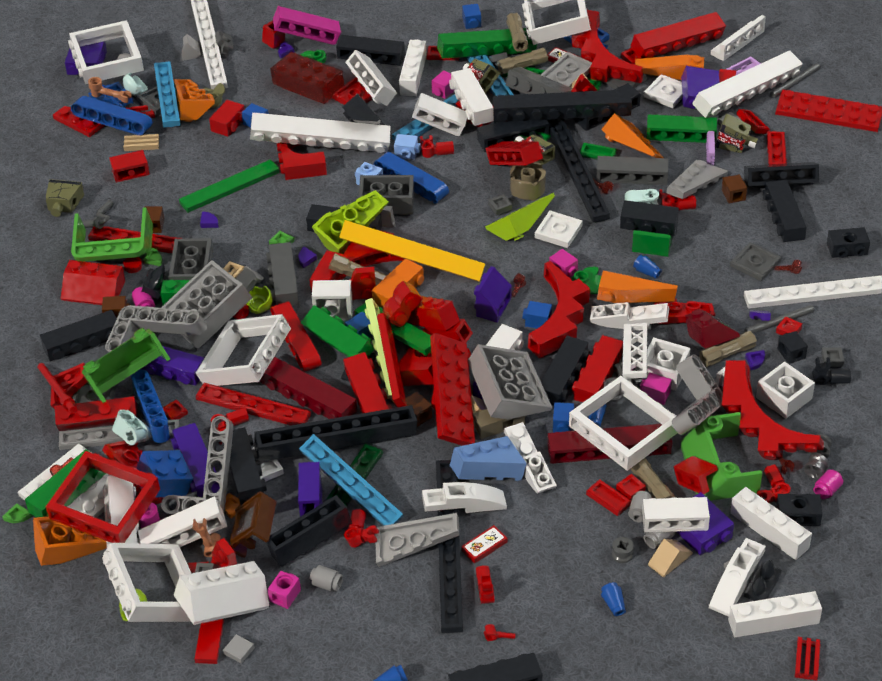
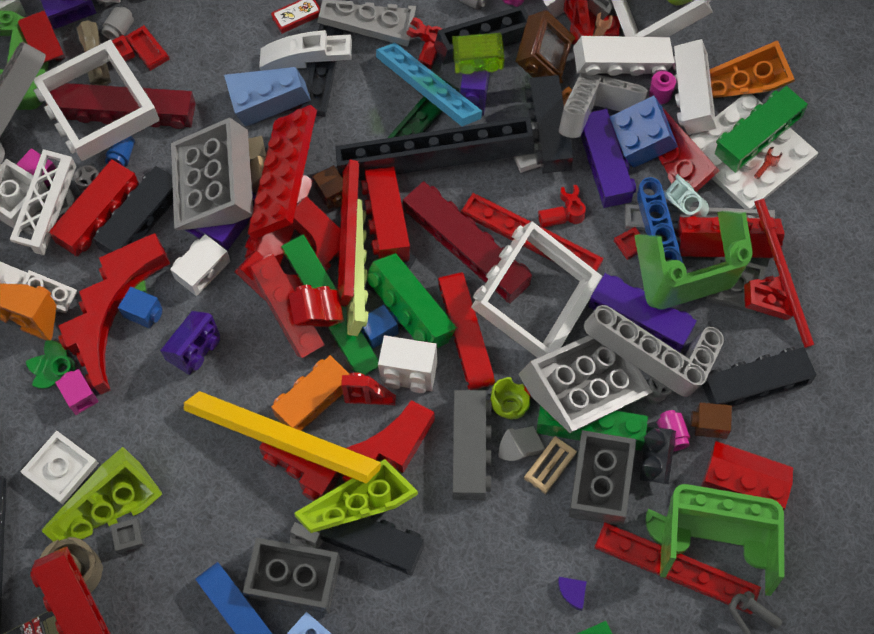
camera: 170 degrees left, 20 degrees up
bright green tile [2,504,32,523] -> none
red window [46,451,160,543] -> none
reddish brown brick [144,206,165,233] -> none
bright green tile [269,231,294,245] -> none
dark purple tile [298,247,317,268] -> none
dark tan axle [329,253,386,286] -> none
white slope [504,422,557,494] -> none
clear red hand [512,273,526,297] -> none
blue brick [553,403,574,433] -> none
none -> clear neon green brick [452,33,504,74]

